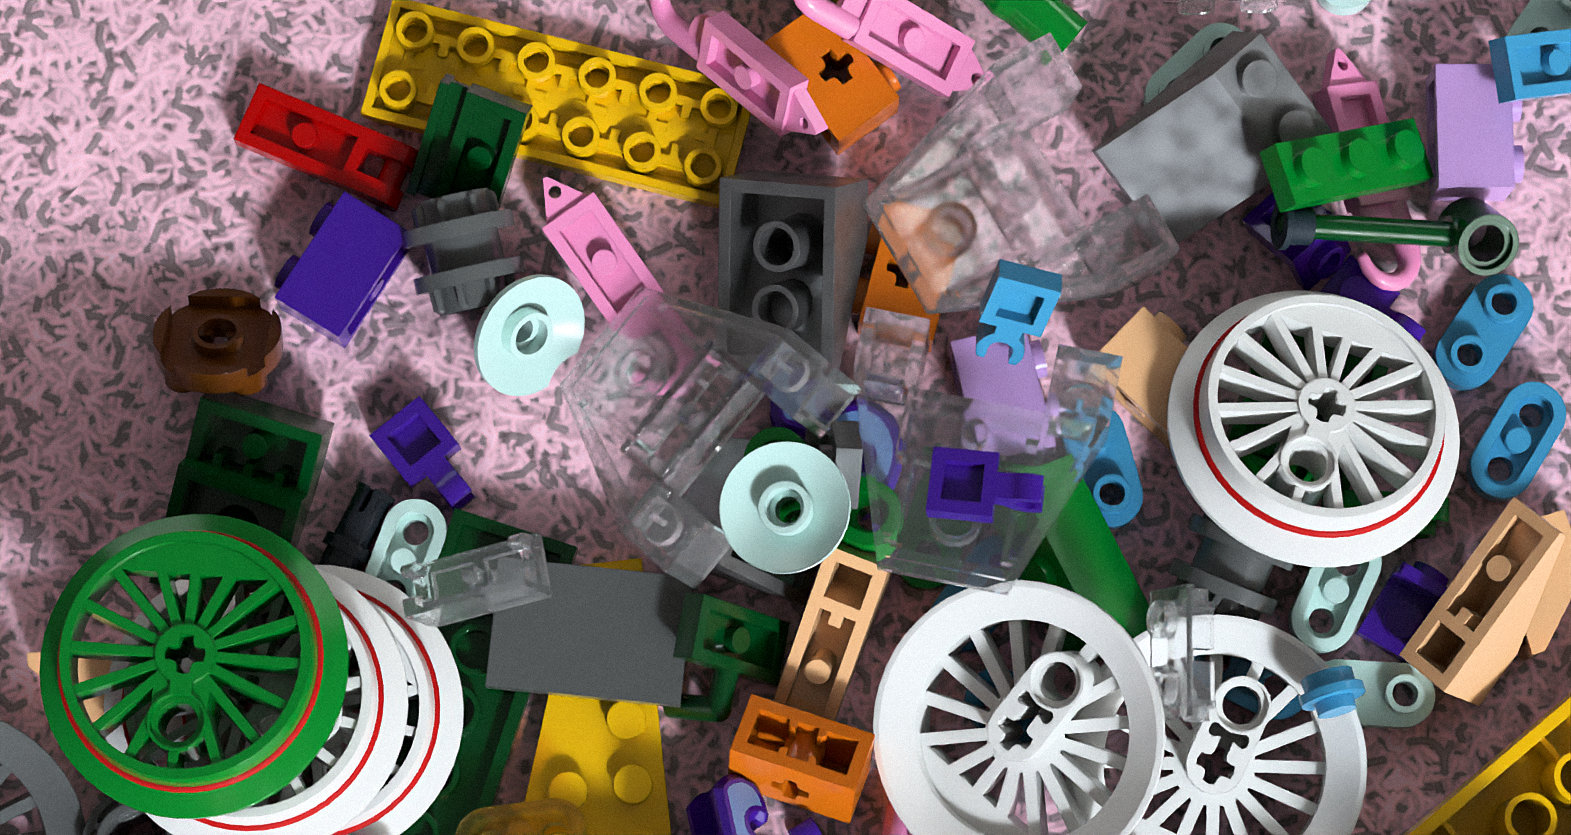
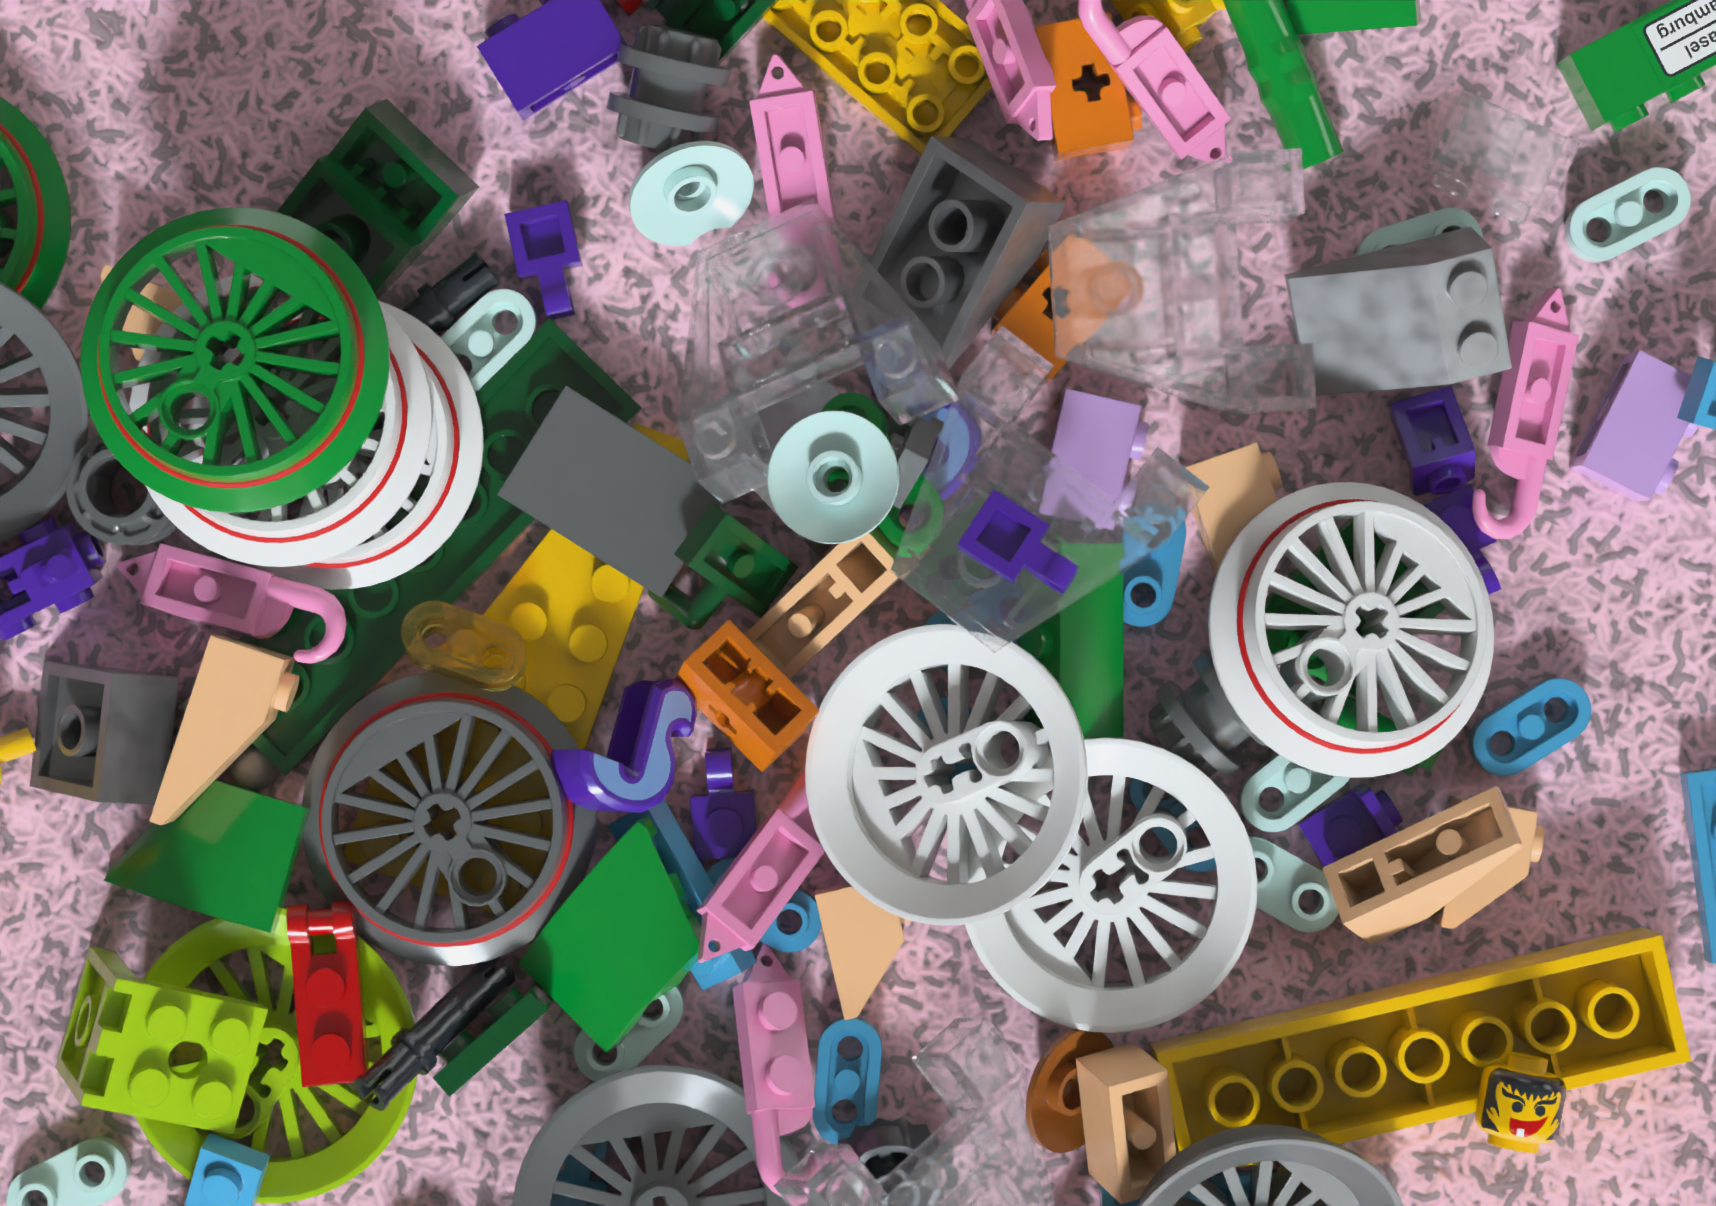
camera: 30 degrees right, 10 degrees up
reddish brown plate [152,288,283,395] -> none
clear hinge [400,532,552,627] -> none
dark azure plate [975,259,1062,365] -> none
clear hinge [1146,584,1216,722] -> none
green plate [1259,118,1434,213] -> none
dark green piece [1270,197,1519,276] -> none
dark azure plate [1299,666,1366,719] -> none
dark azure plate [1432,274,1533,391] -> none

